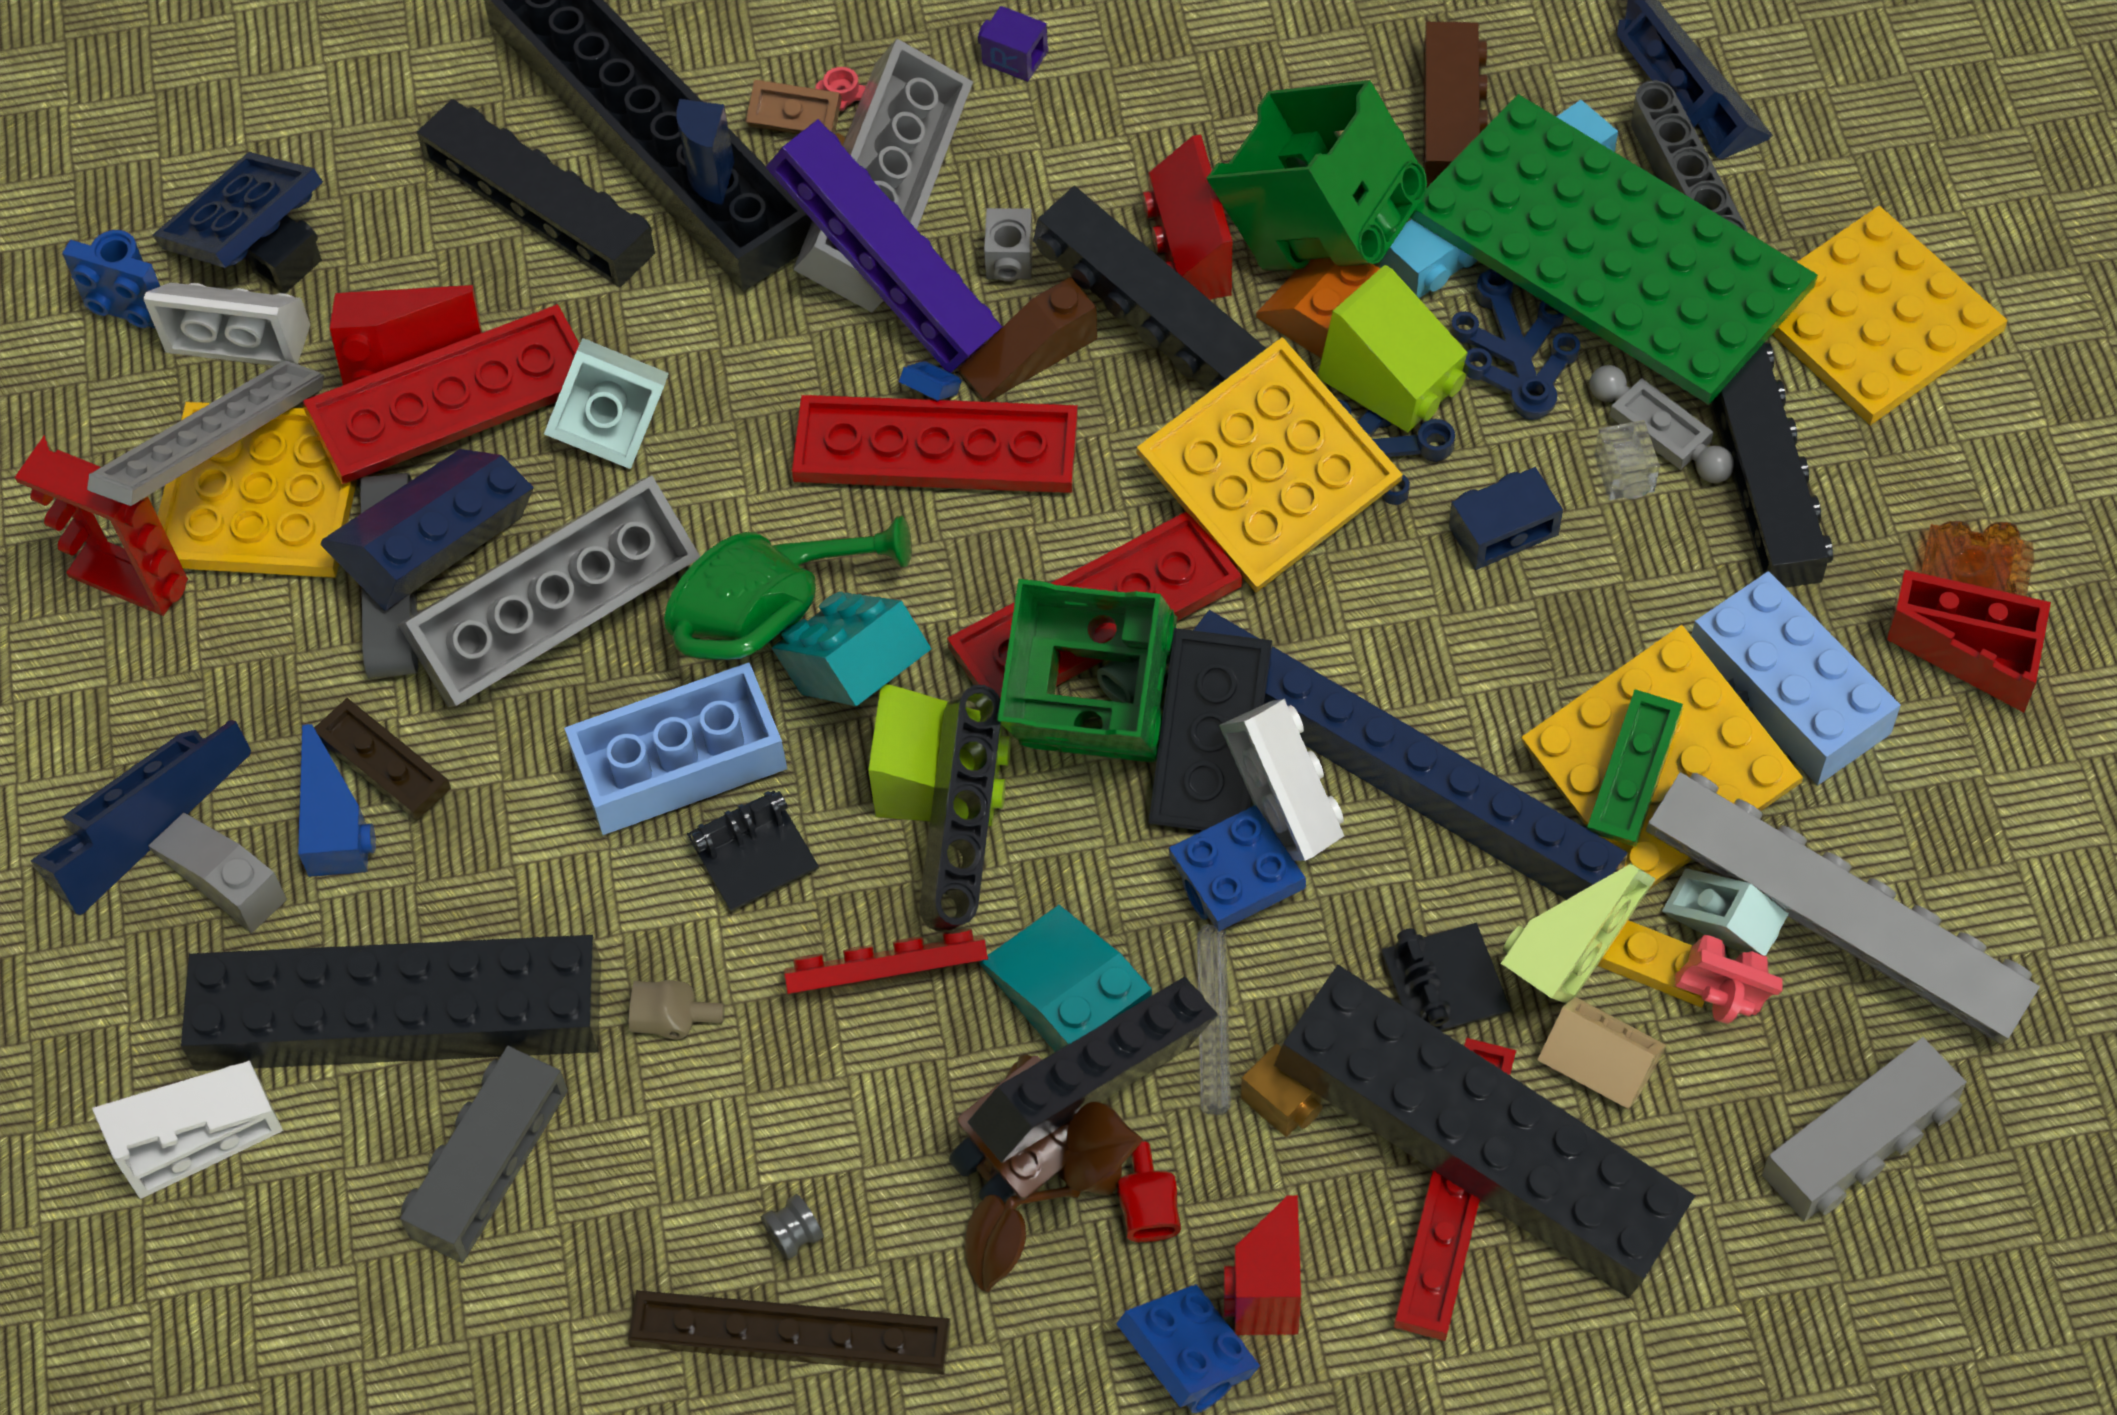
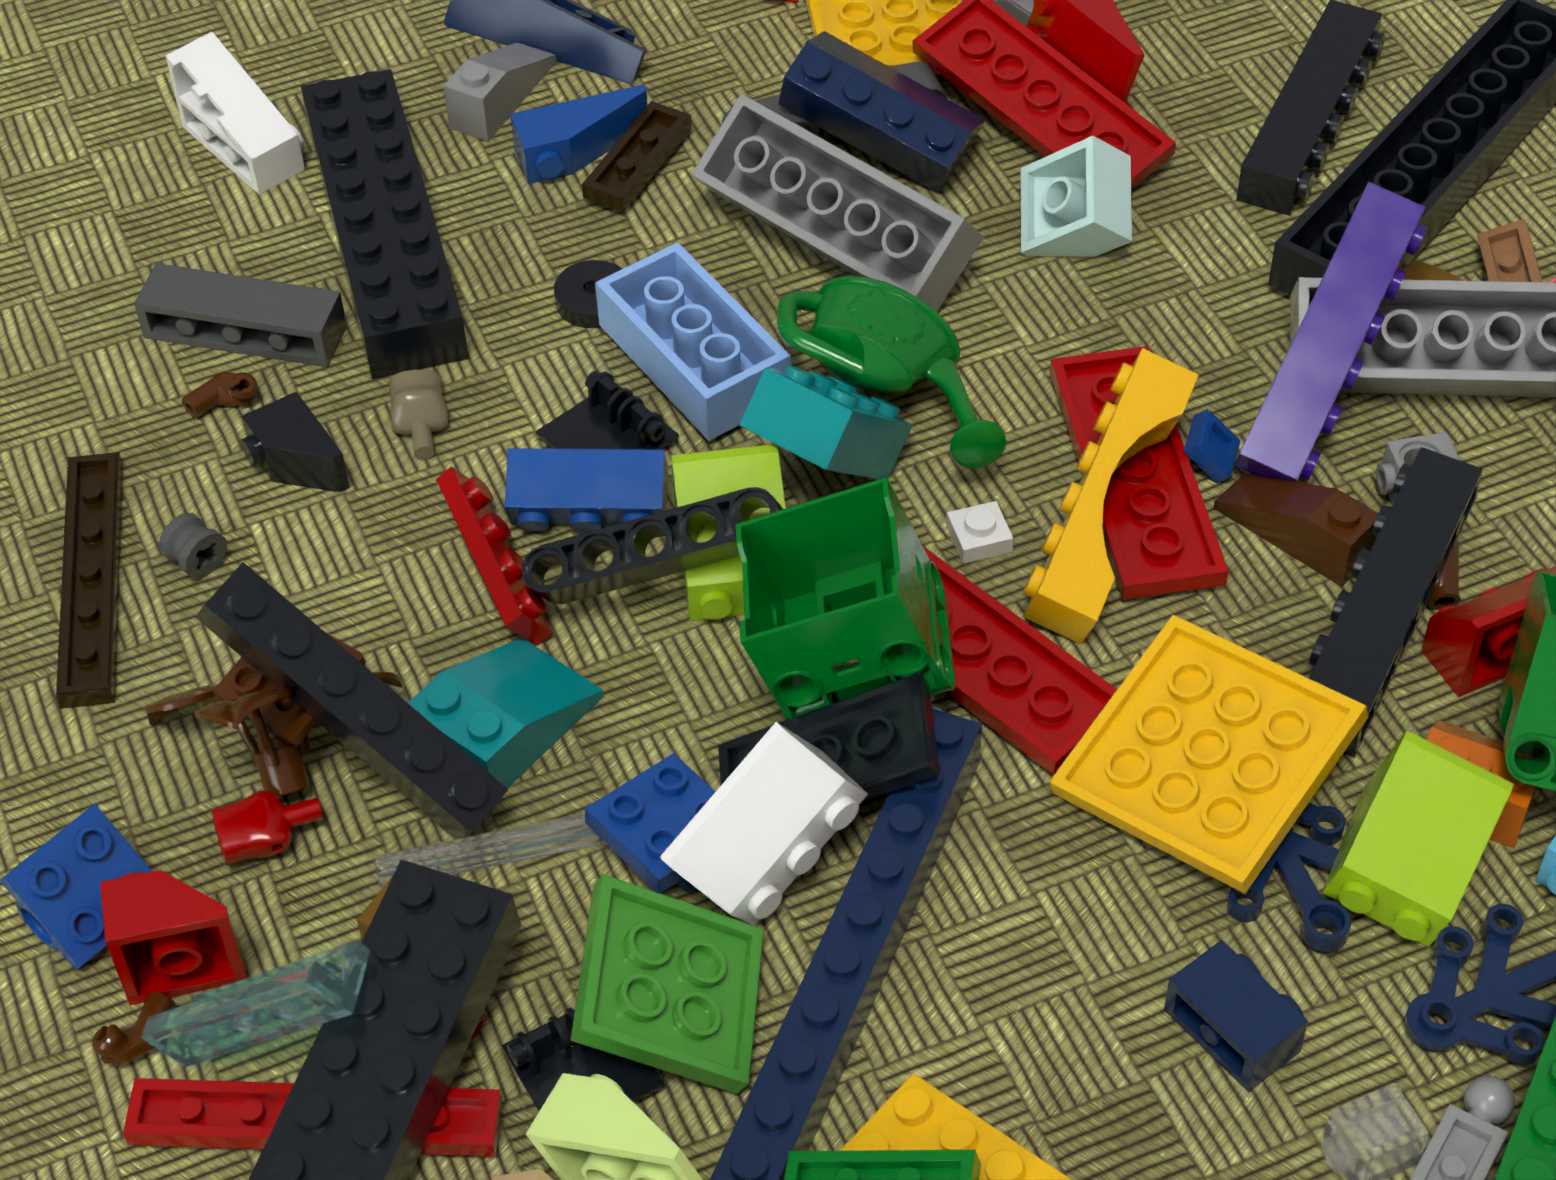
camera: 75 degrees right, 10 degrees down
dark blue brick [676,99,734,204] -> none
none -> reddish brown arm [92,993,175,1066]
none -> clear light blue fence [141,941,371,1067]
none -> reddish brown arm [182,372,258,419]
none -> black slope [240,391,350,492]
none -> blue brick [505,448,668,532]
none -> black piece [554,260,622,328]
none -> bright green plate [571,874,764,1094]
none -> white plate [946,501,1014,564]
none -> yellow arch [1023,348,1199,644]

